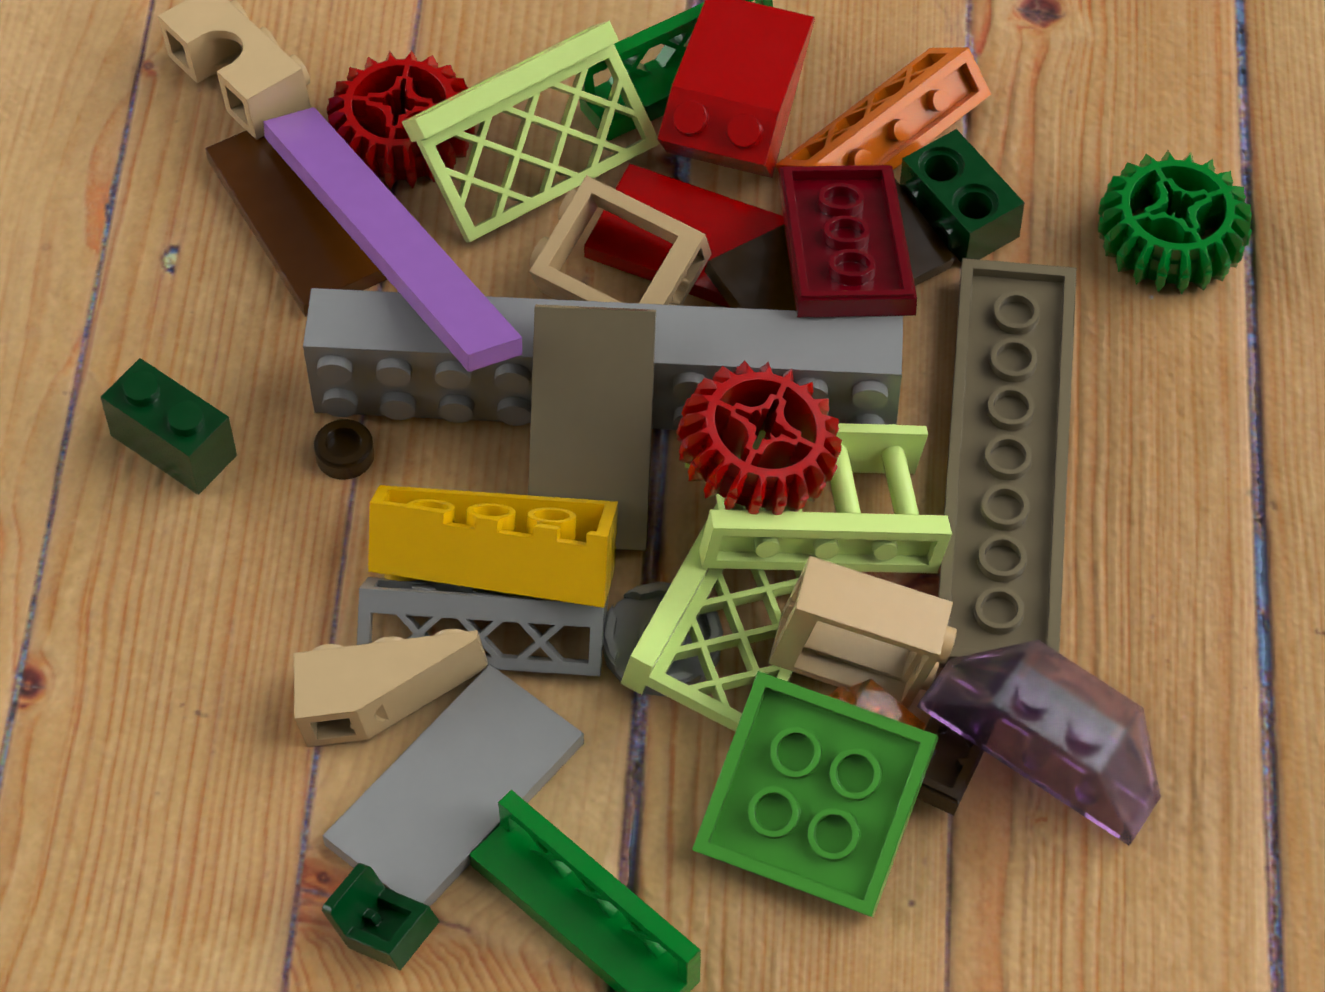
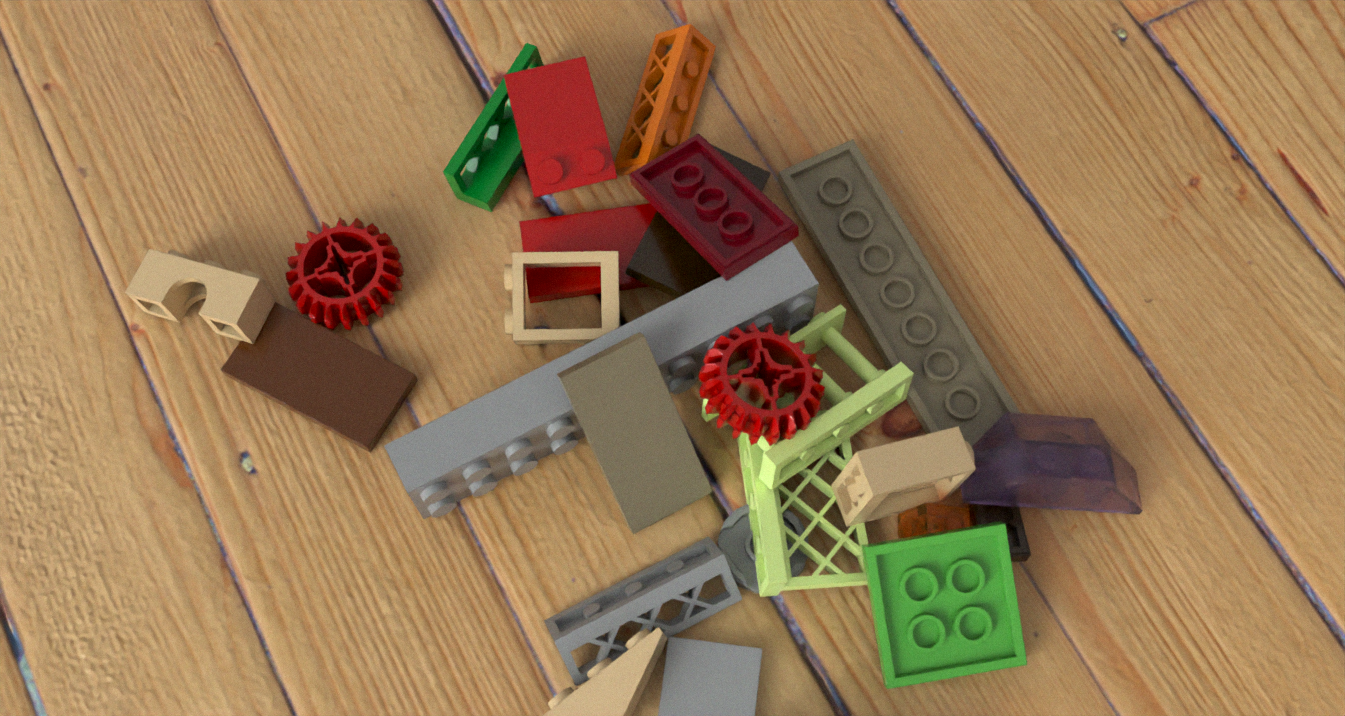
camera: 30 degrees left, 10 degrees up
dark green brick [100,358,237,495] -> none
medium lavender tile [263,107,522,372] -> none
dark brown tile [314,419,374,480] -> none
yellow wedge [368,485,618,608] -> none
yellowish green fence [402,21,660,243] -> none
dark green brick [900,129,1025,263] -> none
green gear [1098,150,1252,294] -> none

